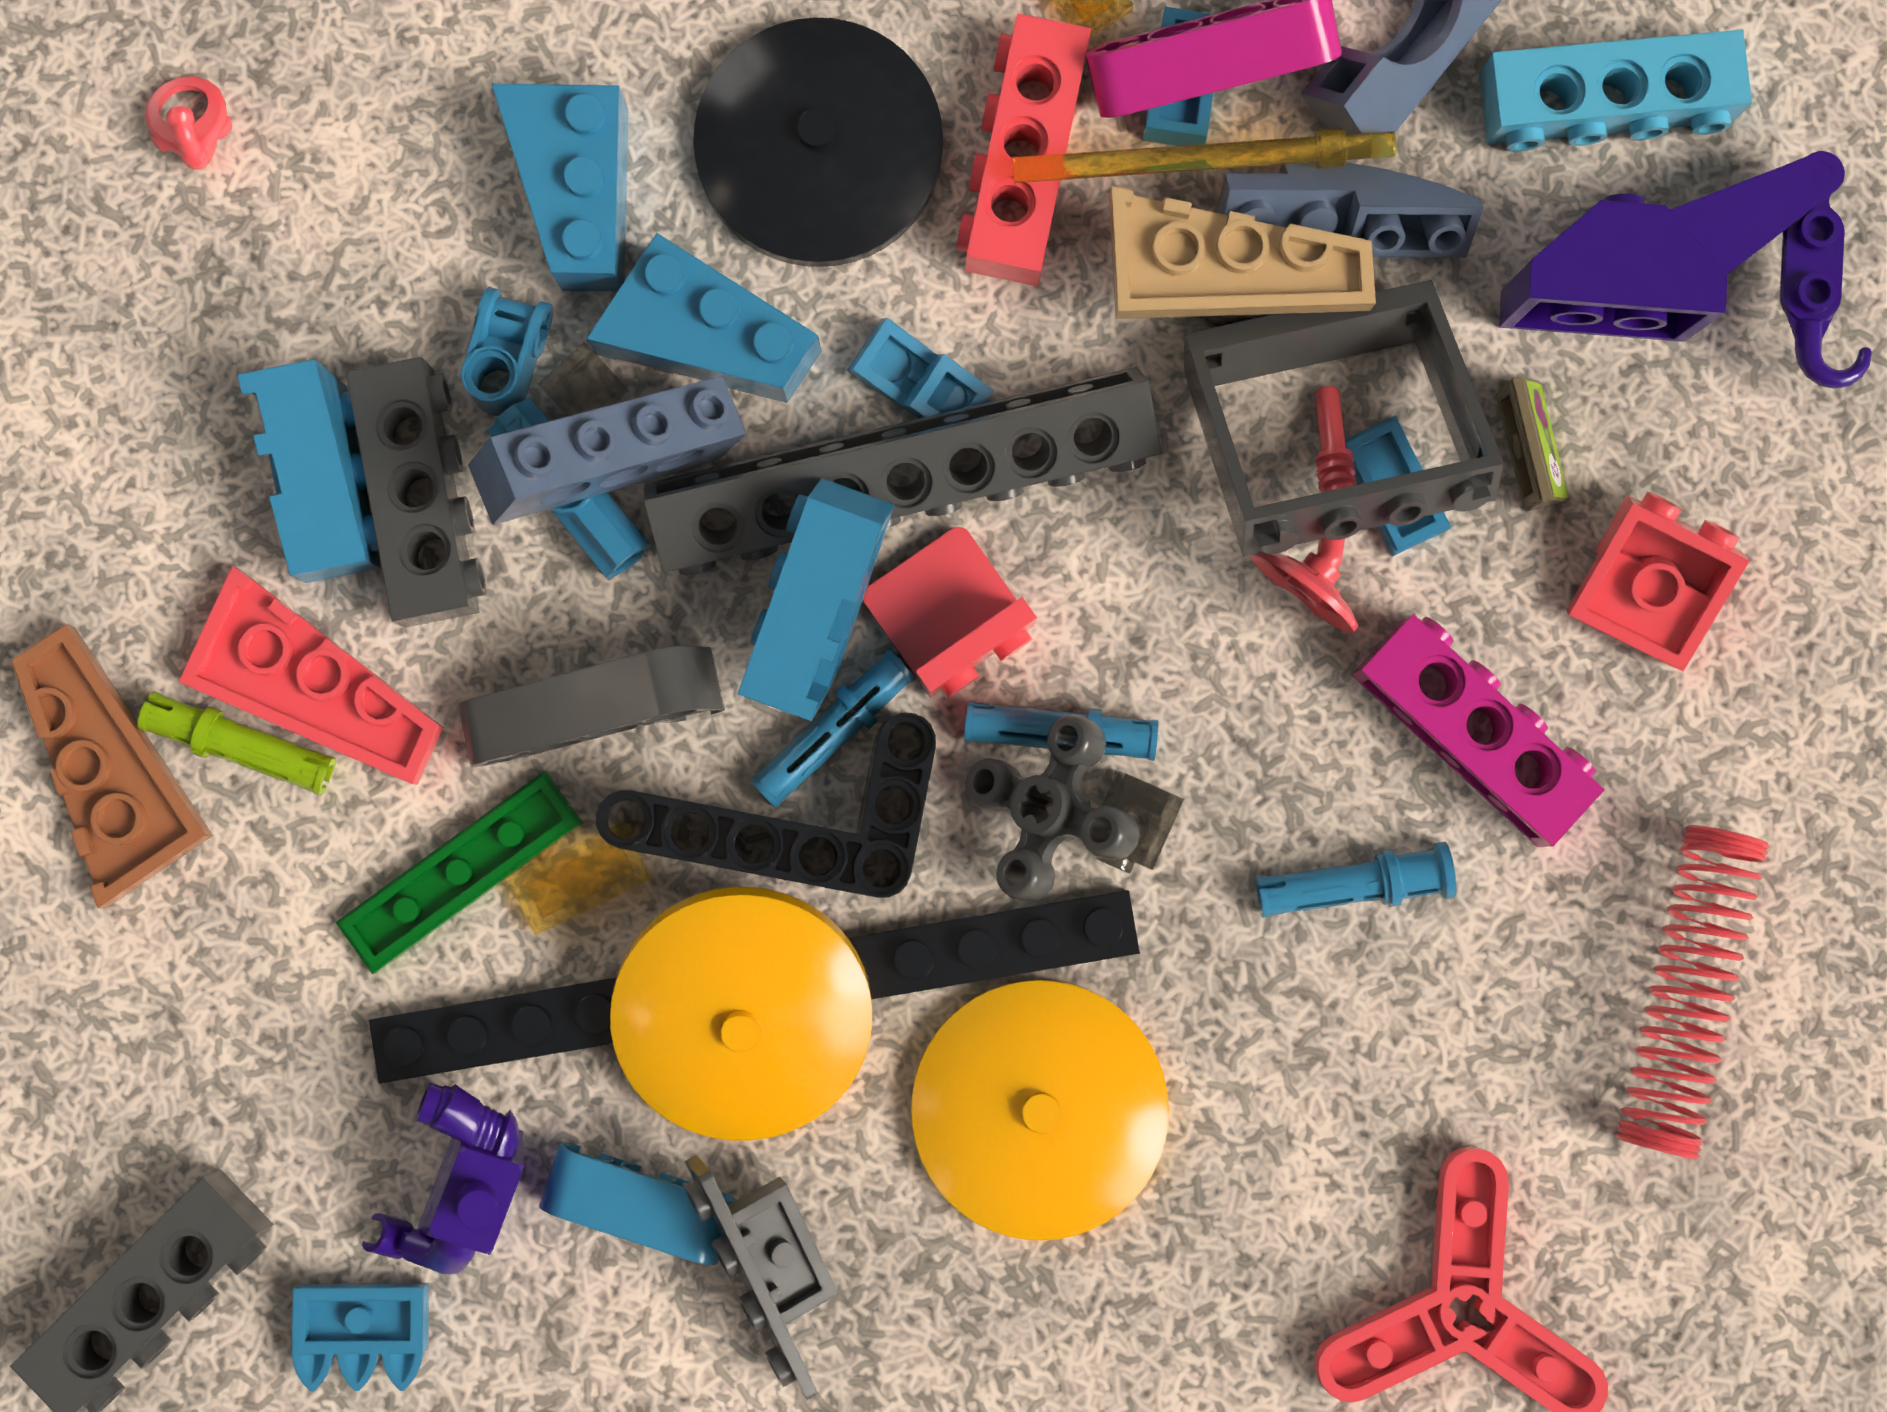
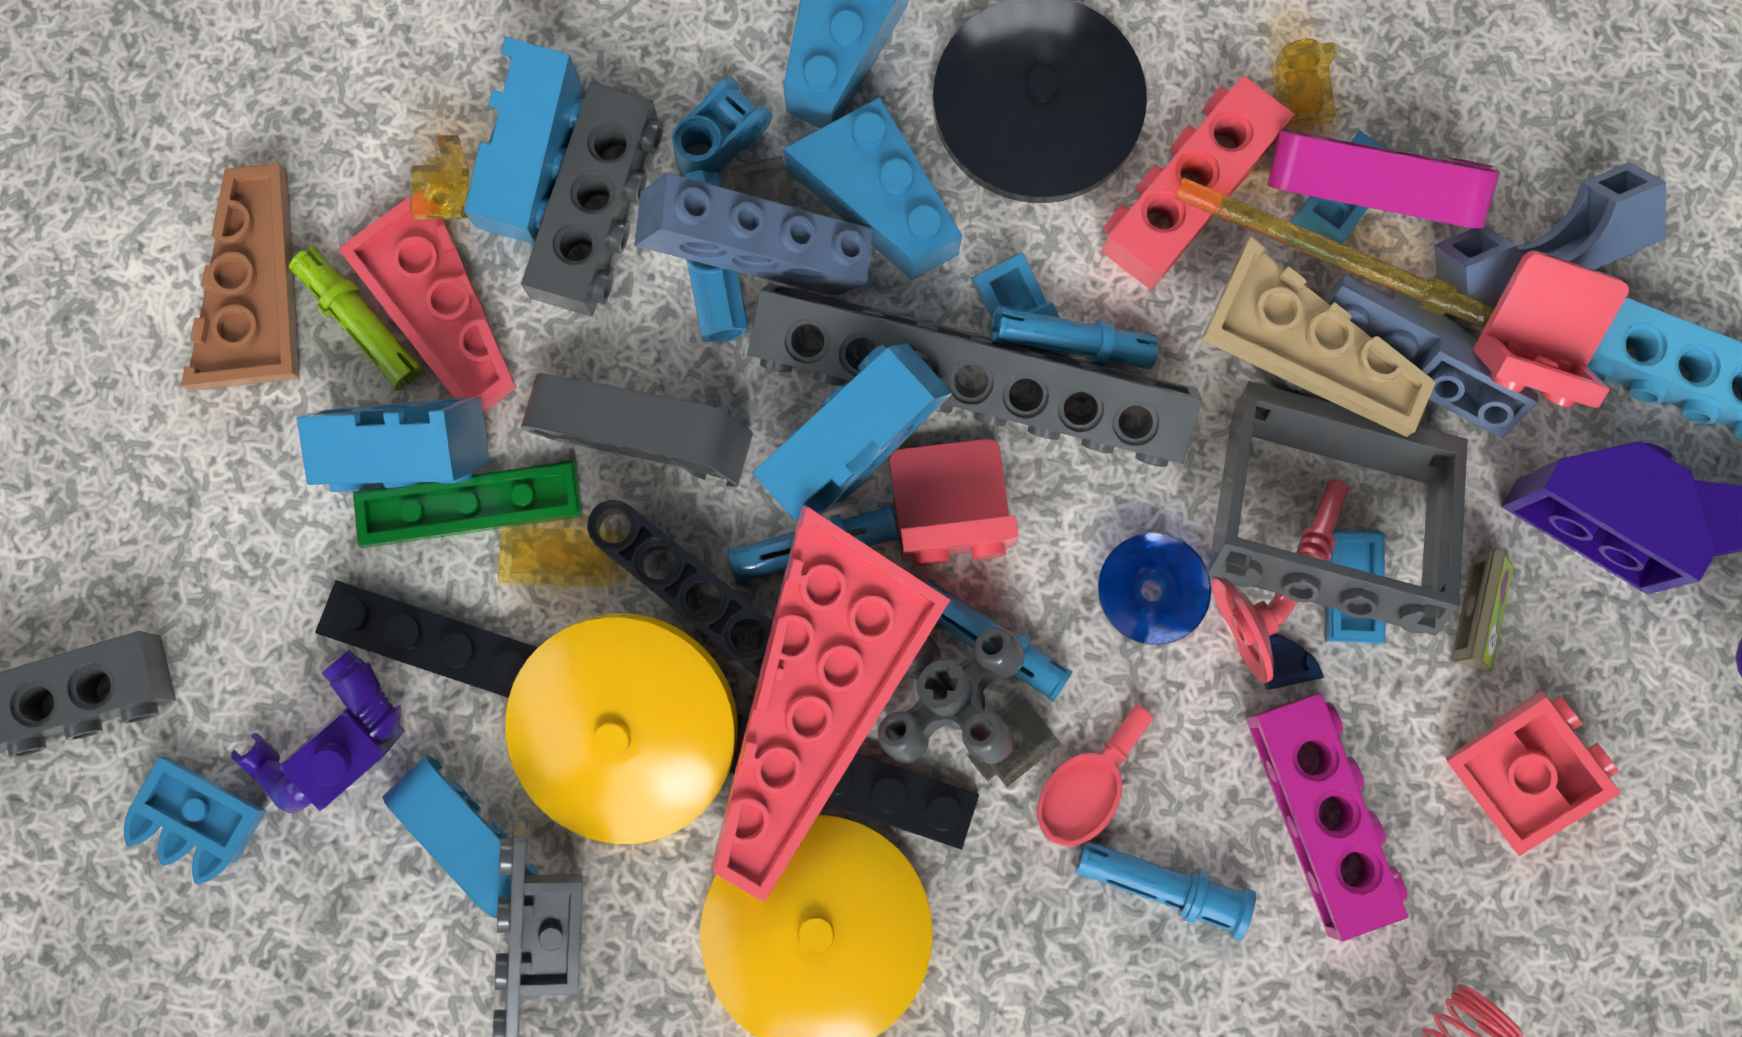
camera: 30 degrees right, 5 degrees down
none -> dark azure wedge [296,396,490,492]
none -> clear yellow bracket [410,135,469,219]
none -> coral wing [711,506,950,902]
none -> dark azure pin [990,306,1159,369]
none -> coral piece [1037,704,1154,847]
none -> clear blue dish [1098,533,1211,645]
none -> dark blue tile [1264,634,1324,690]
none -> coral bracket [1473,251,1629,409]

